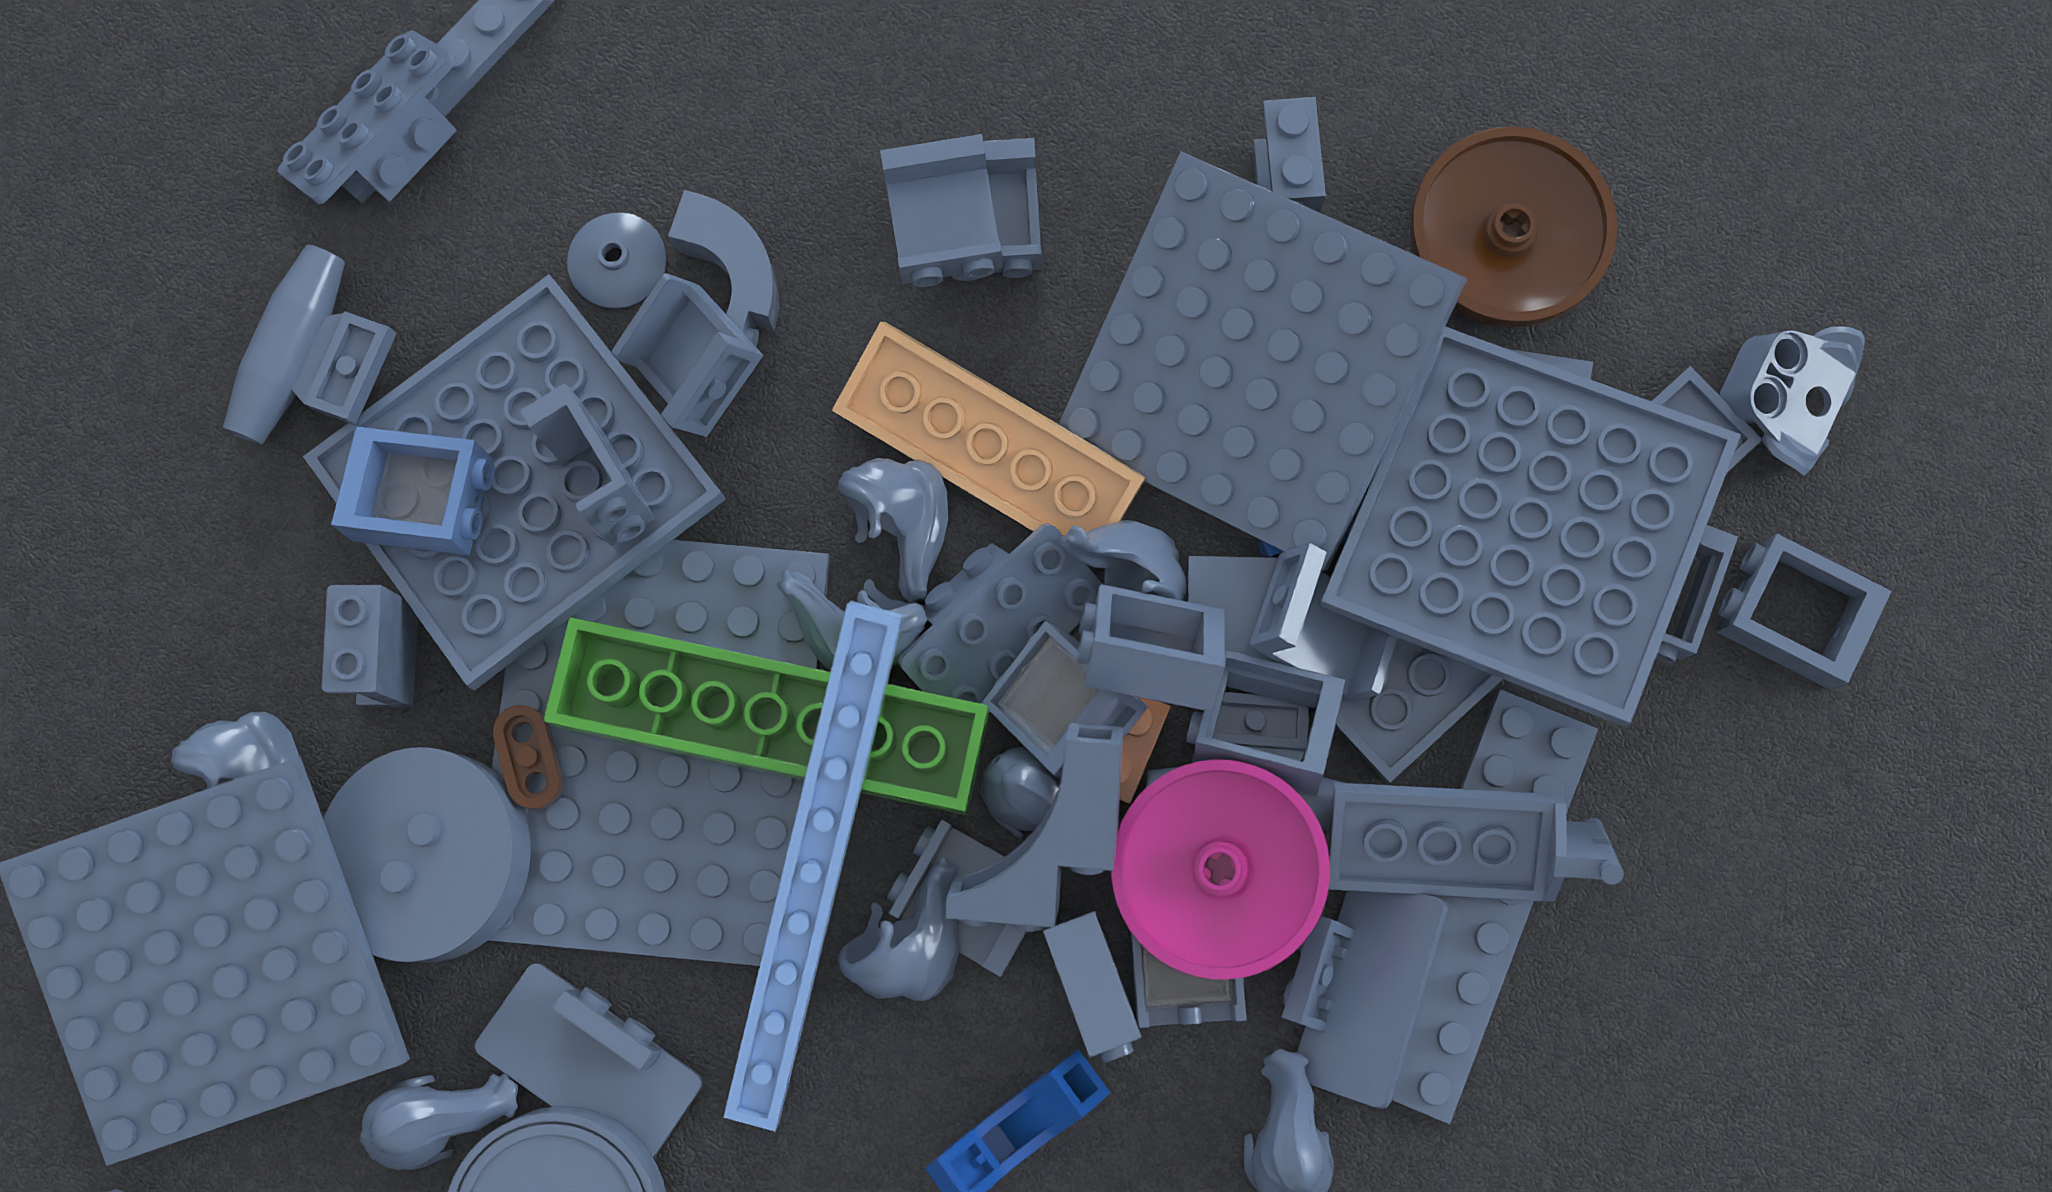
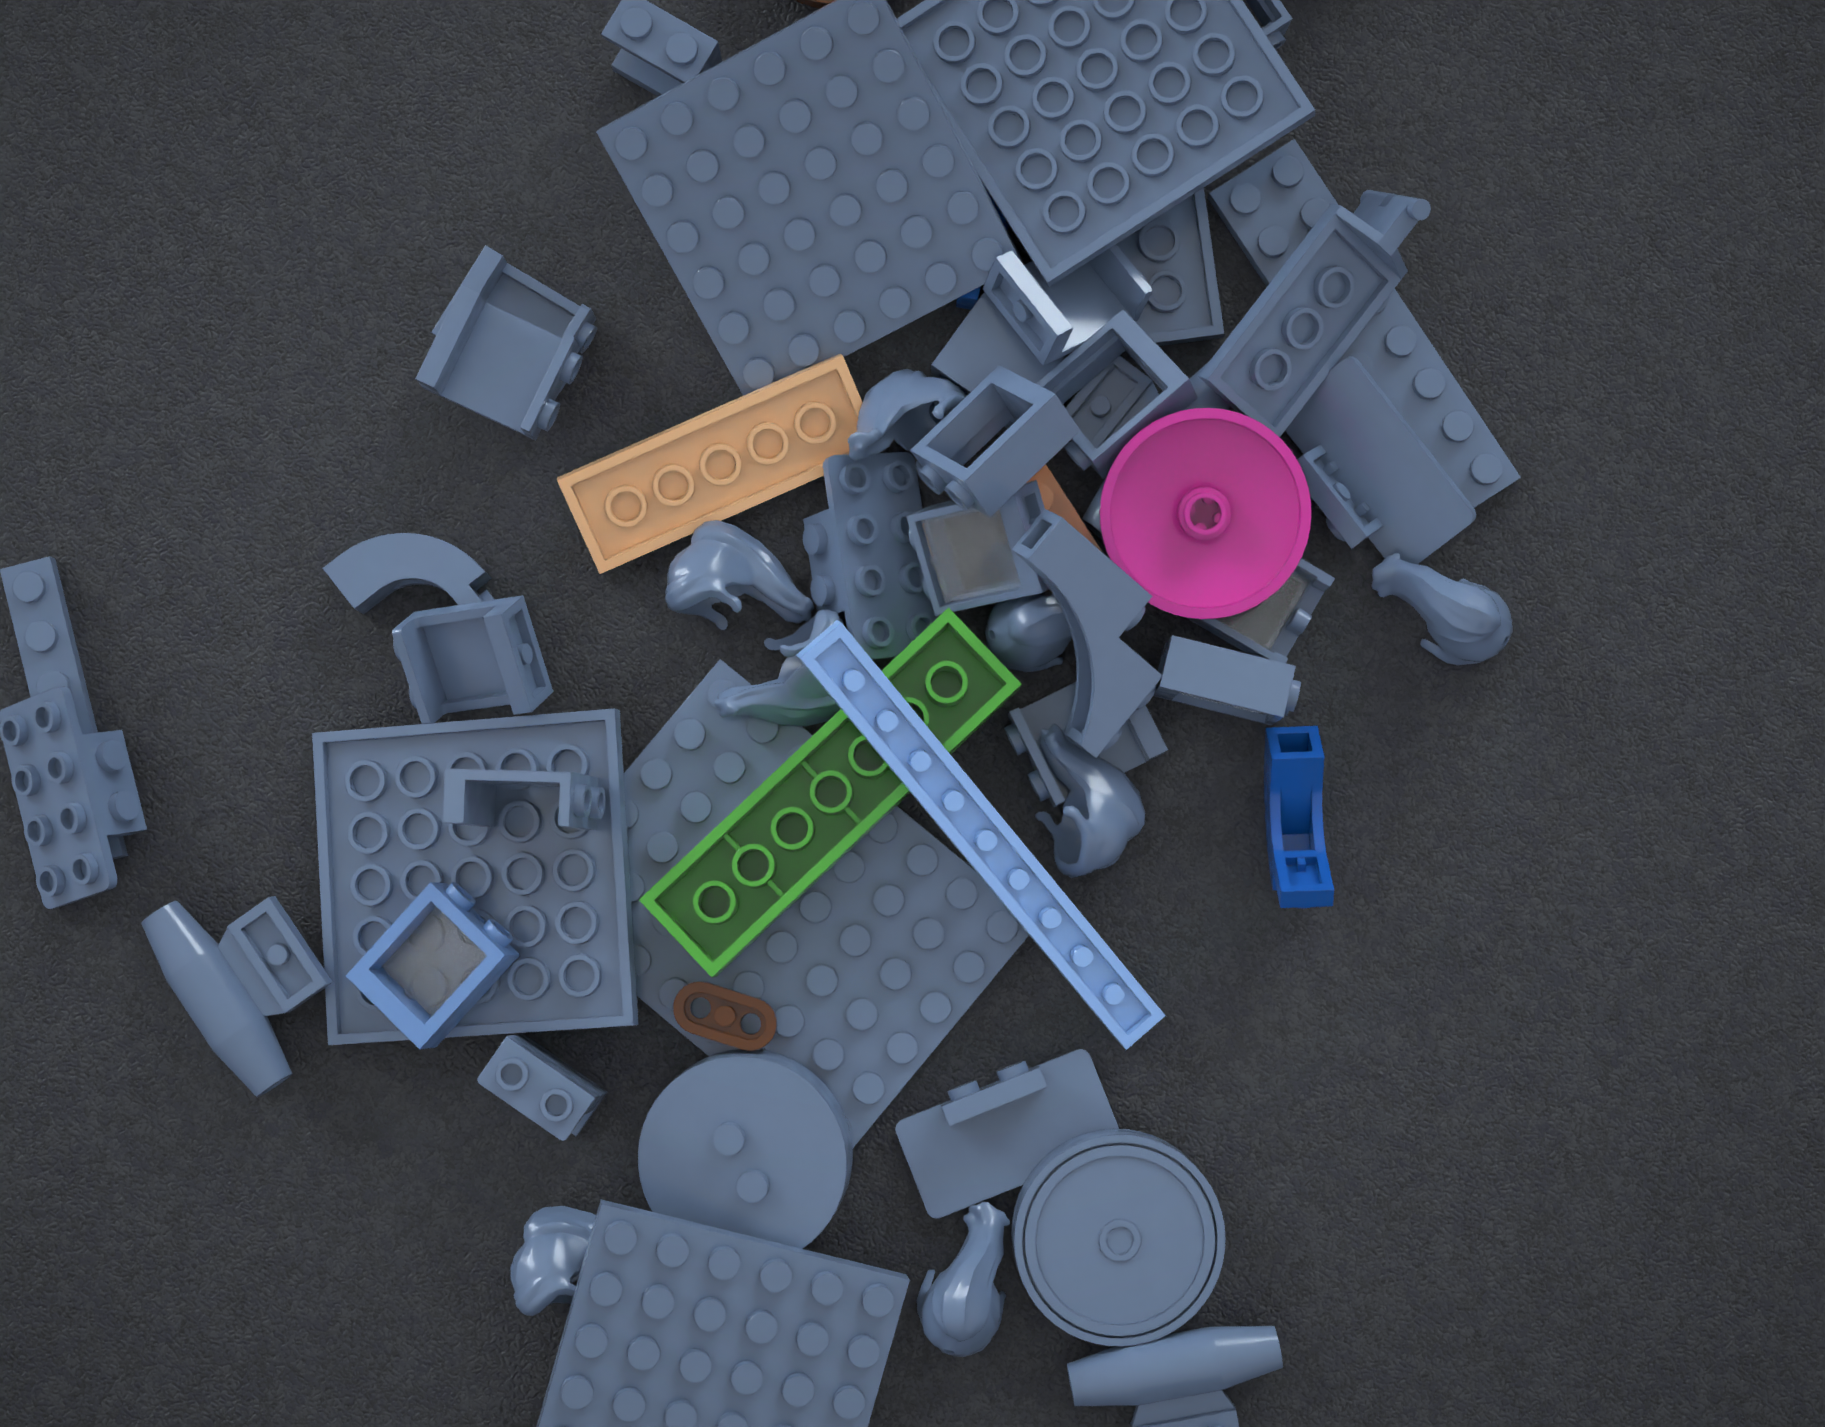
camera: 60 degrees left, 5 degrees up
sand blue dish [567,213,667,310] -> none

